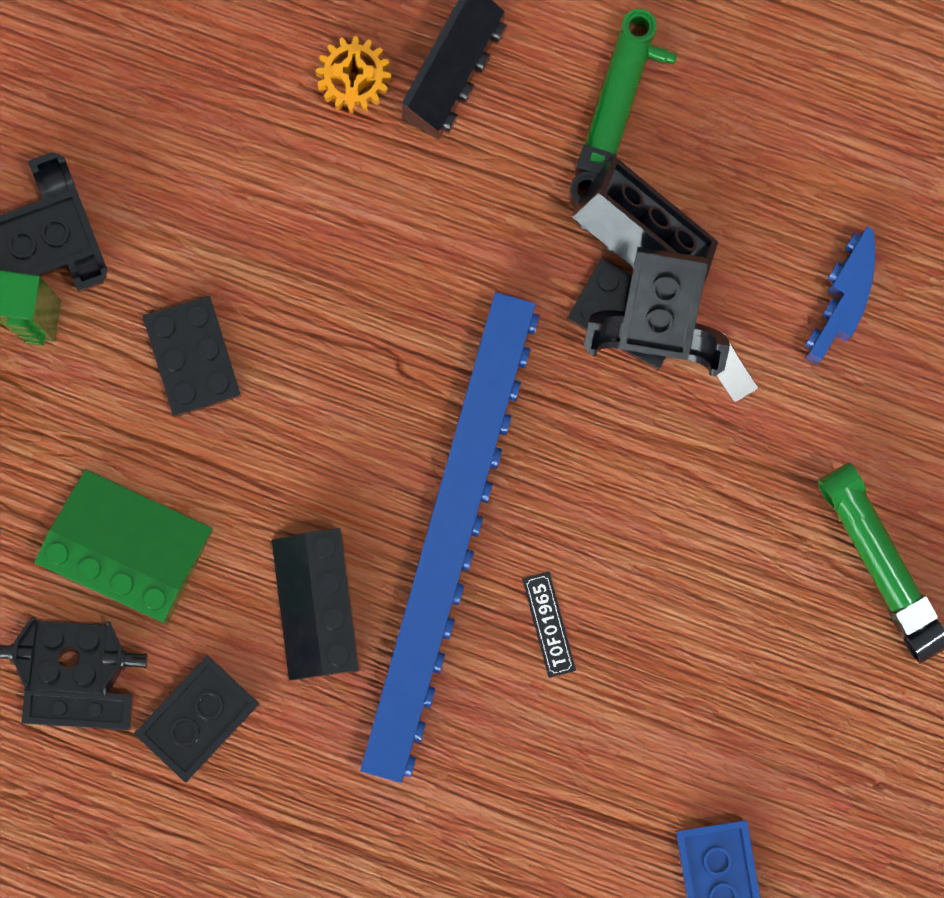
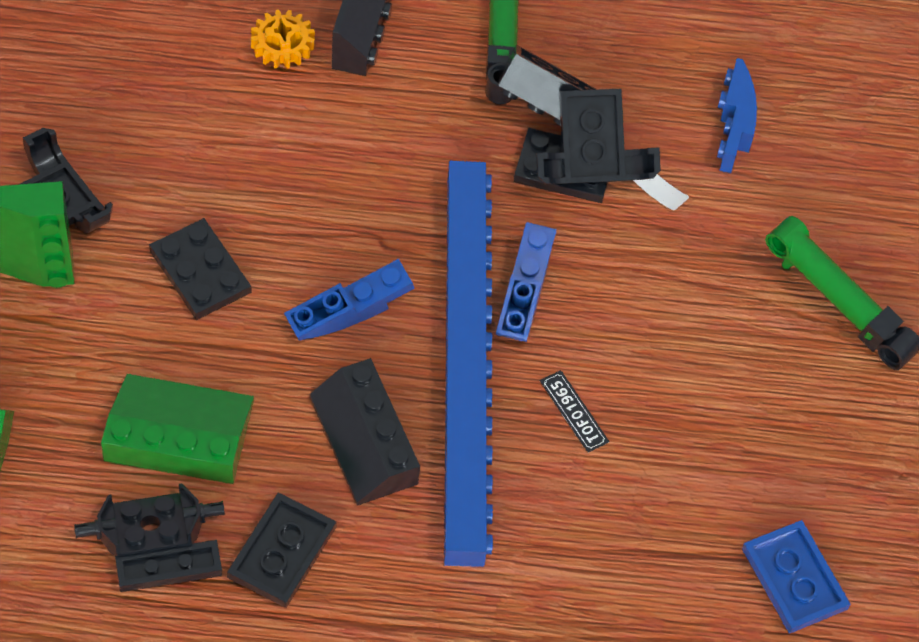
camera: 15 degrees left, 25 degrees down
none -> blue slope [284,259,415,340]
none -> blue slope [496,222,557,342]

